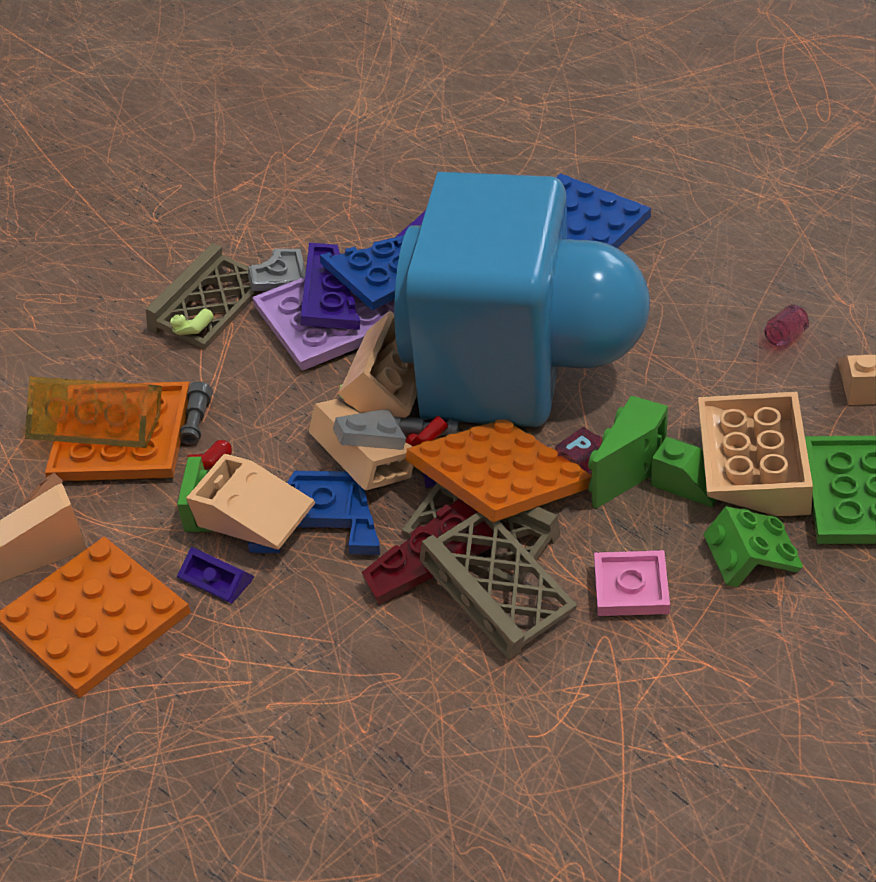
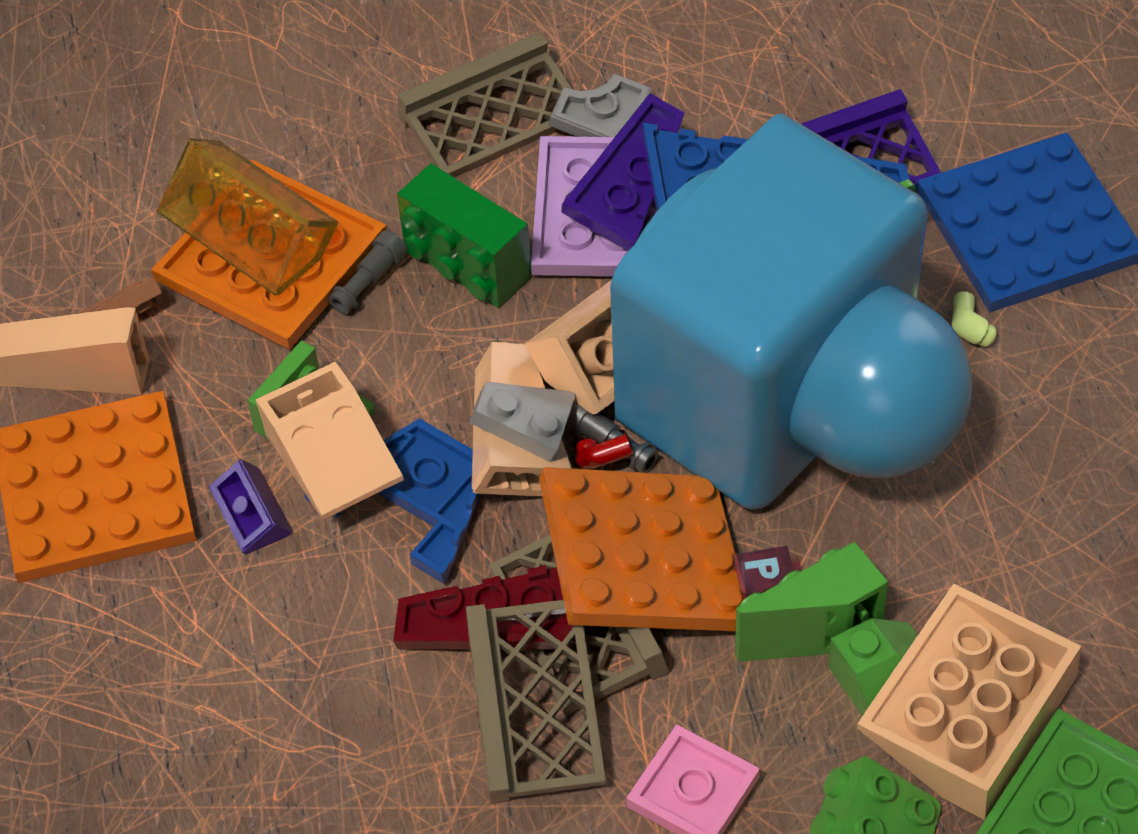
camera: 30 degrees right, 10 degrees up
yellowish green arm [170,308,214,335] -> none
red arm [187,440,232,470] -> none
none -> green brick [397,163,532,309]

